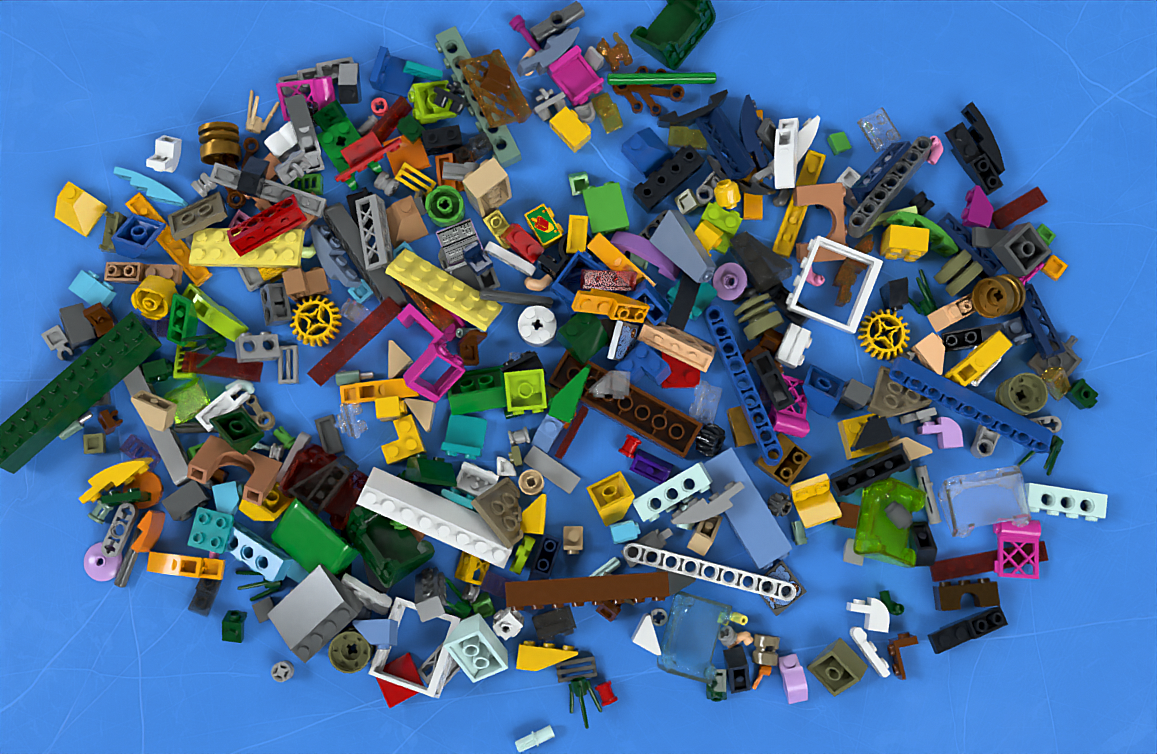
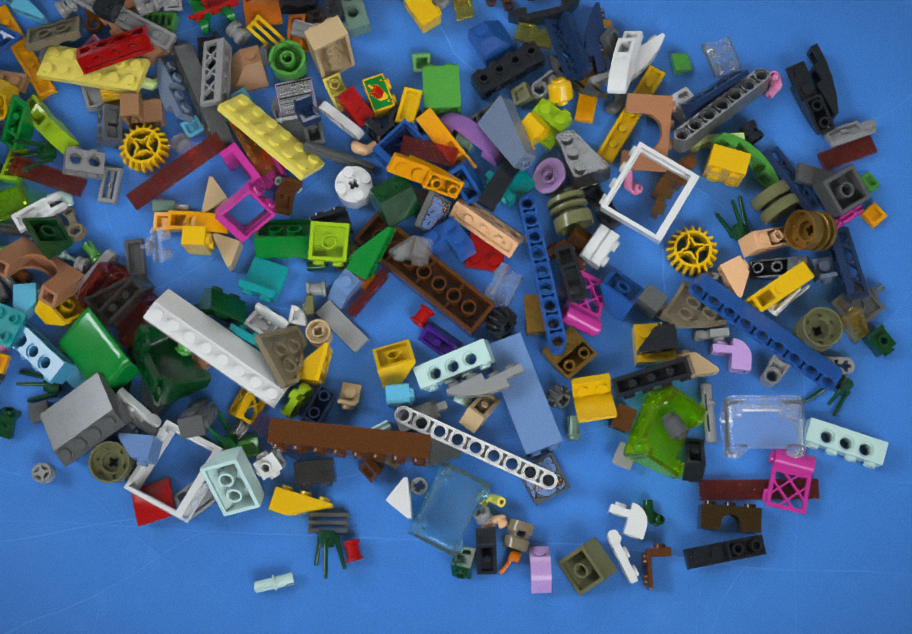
camera: 15 degrees right, 5 degrees down
yellow brick [381,414,427,466] -> none
black slope [879,277,908,312] -> none
magenta slope [961,185,994,228] -> none
none -> light grey hinge [823,119,877,148]

